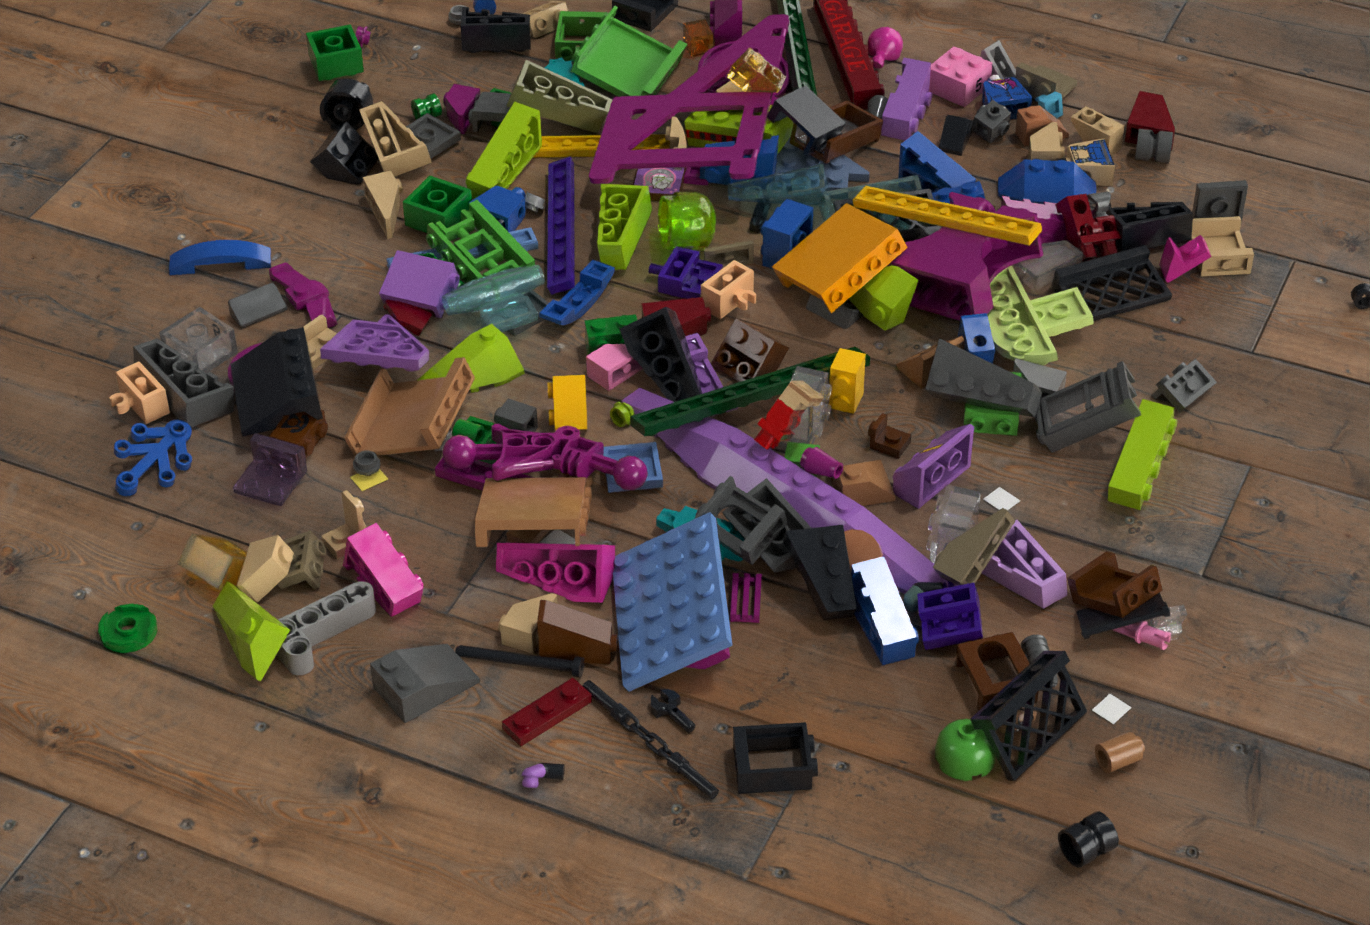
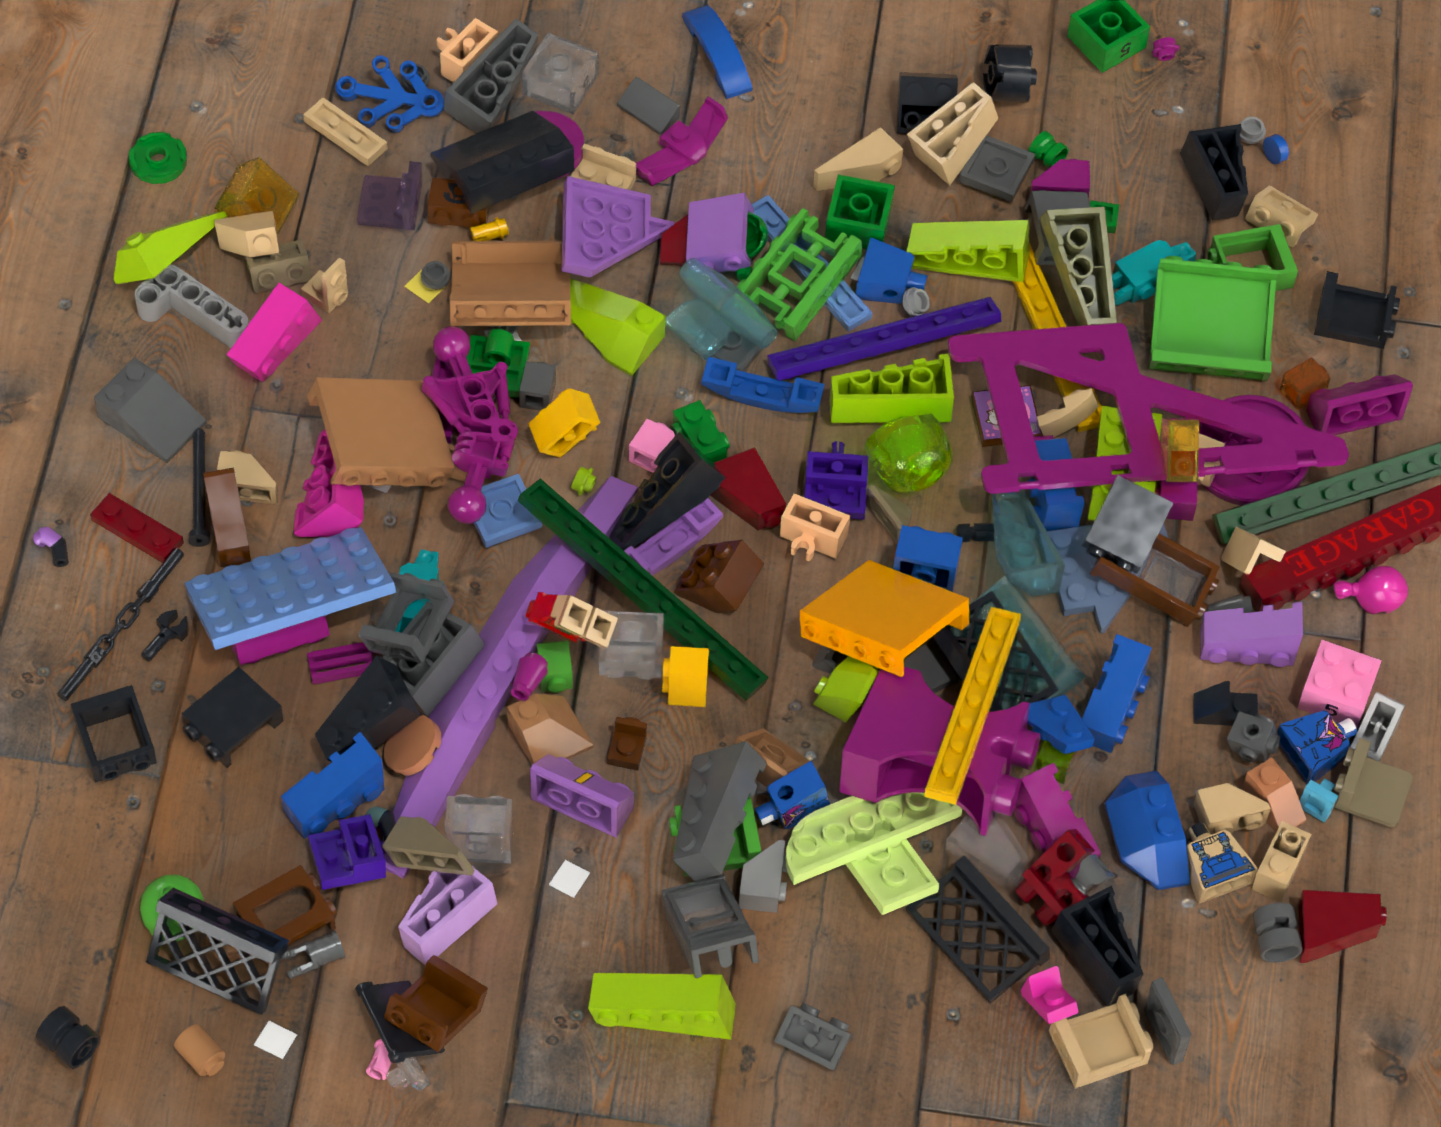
camera: 70 degrees right, 15 degrees up
none -> black panel [182,667,284,768]
none -> tan plate [303,97,388,166]
none -> yellow pin [470,217,509,241]
none -> tan panel [1221,526,1286,575]

